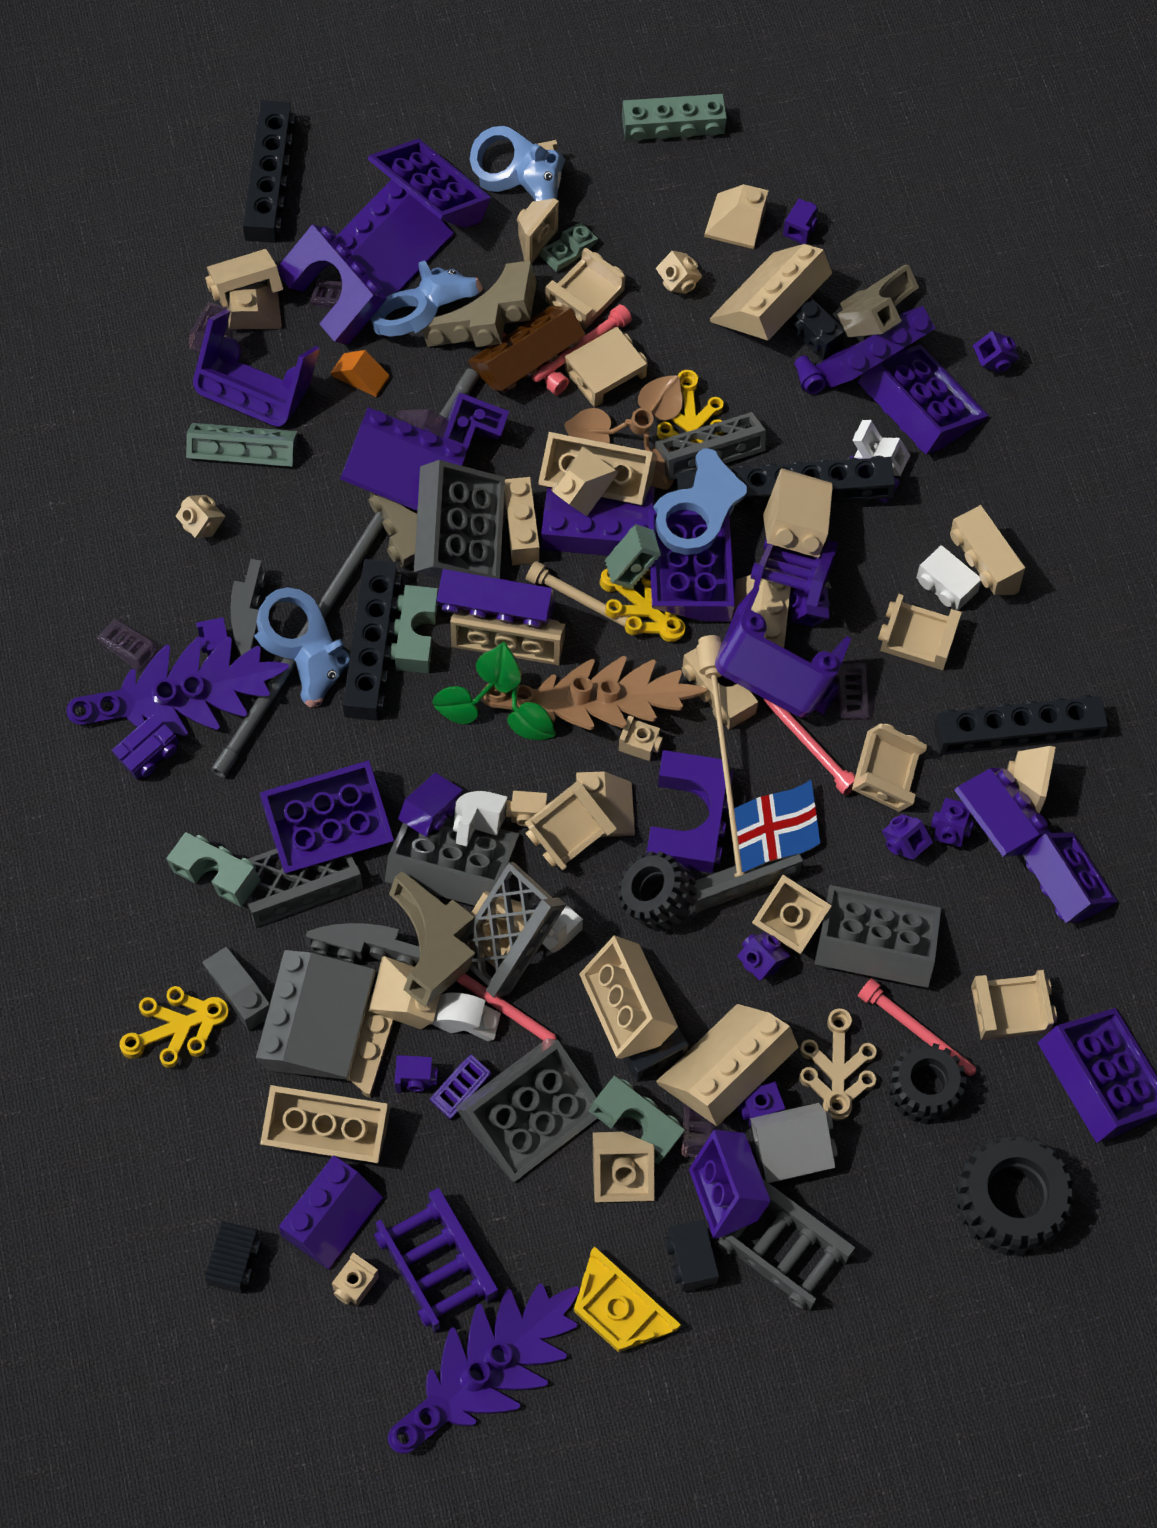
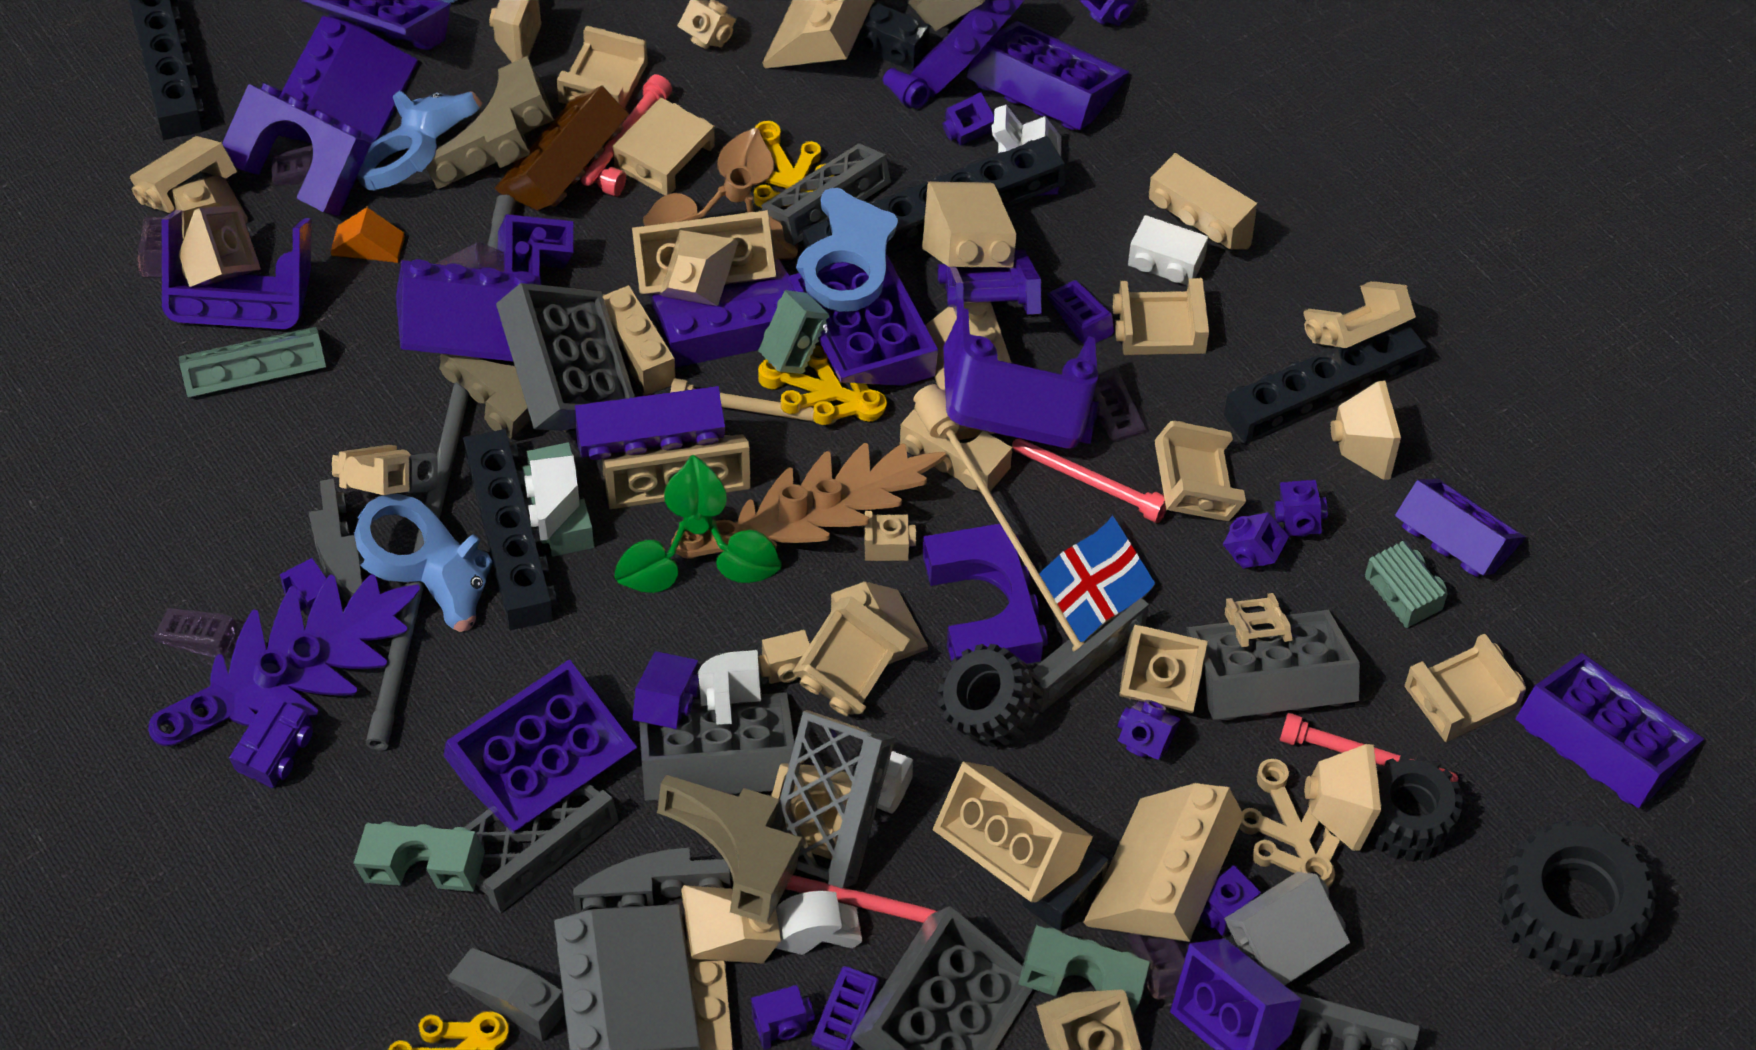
camera: 20 degrees left, 10 degrees down
tan brick [176,495,226,538] -> none
sand green slope [540,222,598,272] -> none
dark purple brick [789,587,830,627] -> none
dark purple slope [954,768,1051,857] -> none
none -> tan slope [178,205,261,287]
none -> tan hips [332,445,438,495]
none -> white slope [525,455,580,540]
none -> dark purple brick [943,93,994,146]
none -> dark purple slope [1047,280,1114,344]
none -> tan piece [1225,593,1292,647]
none -> tan panel [1303,281,1416,348]
none -> tan slope [1304,744,1381,851]
none -> sand green brick [1365,541,1447,628]

